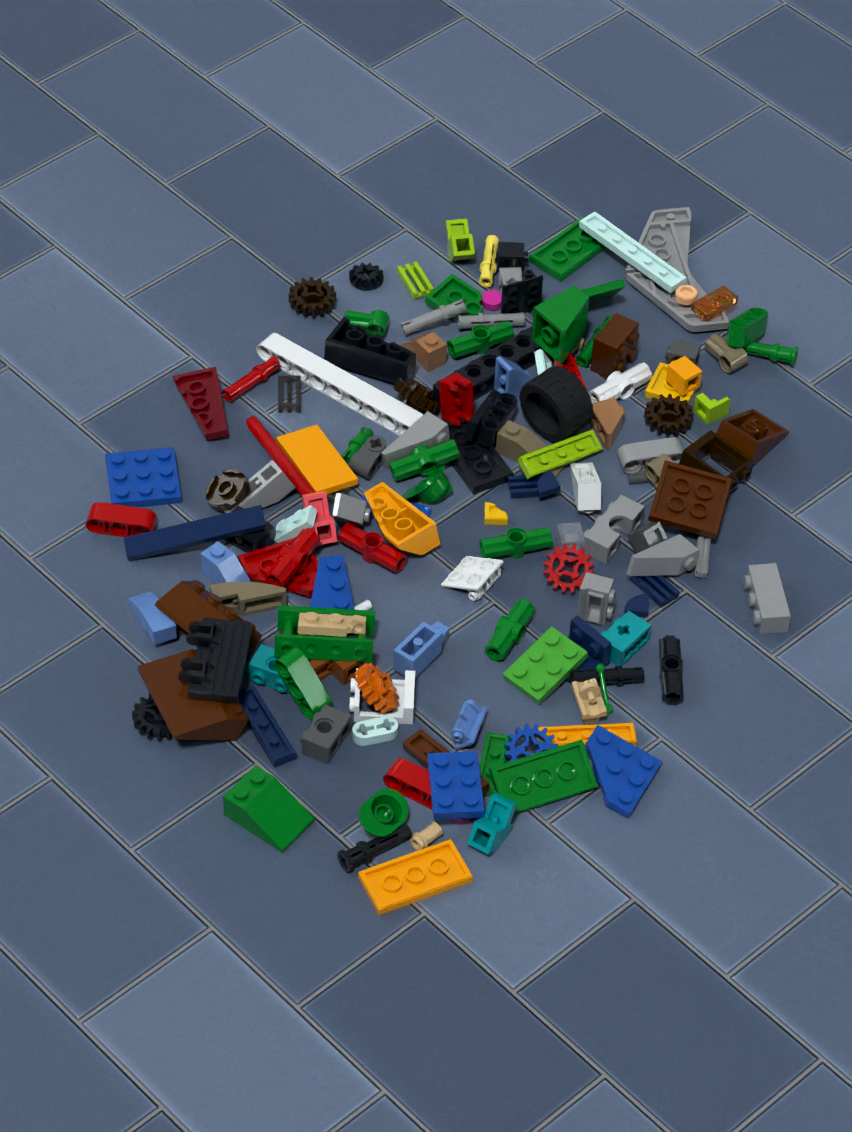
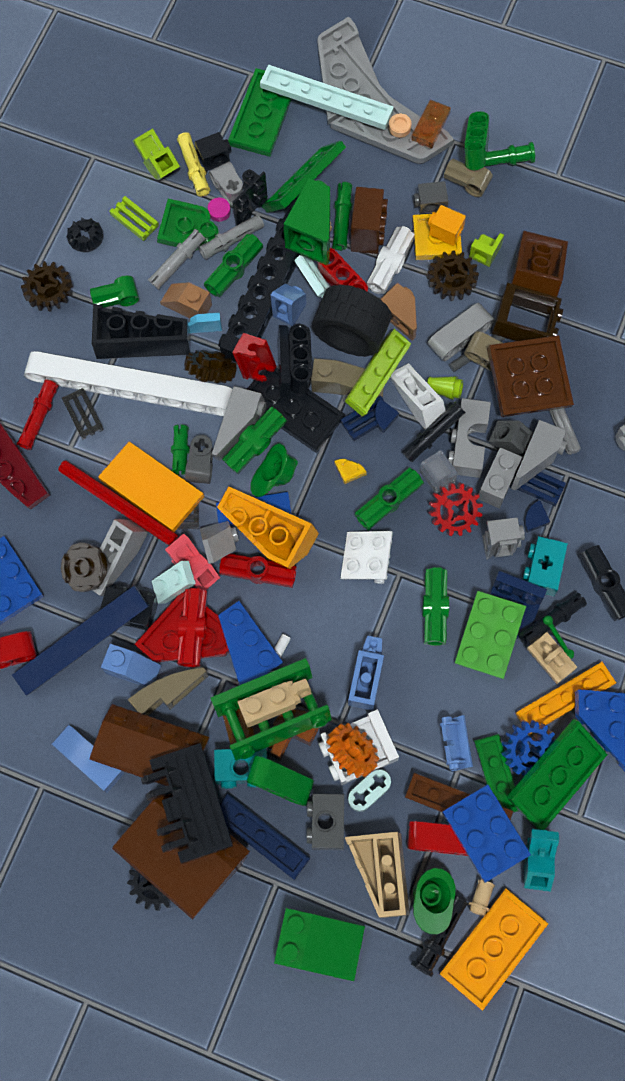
camera: 20 degrees left, 25 degrees up
none -> medium azure tile [188,313,222,333]
none -> tan wedge [345,832,410,918]
none -> black pin [402,402,466,462]
none -> lime cone [427,376,463,400]
none -> light grey brick [478,448,523,509]

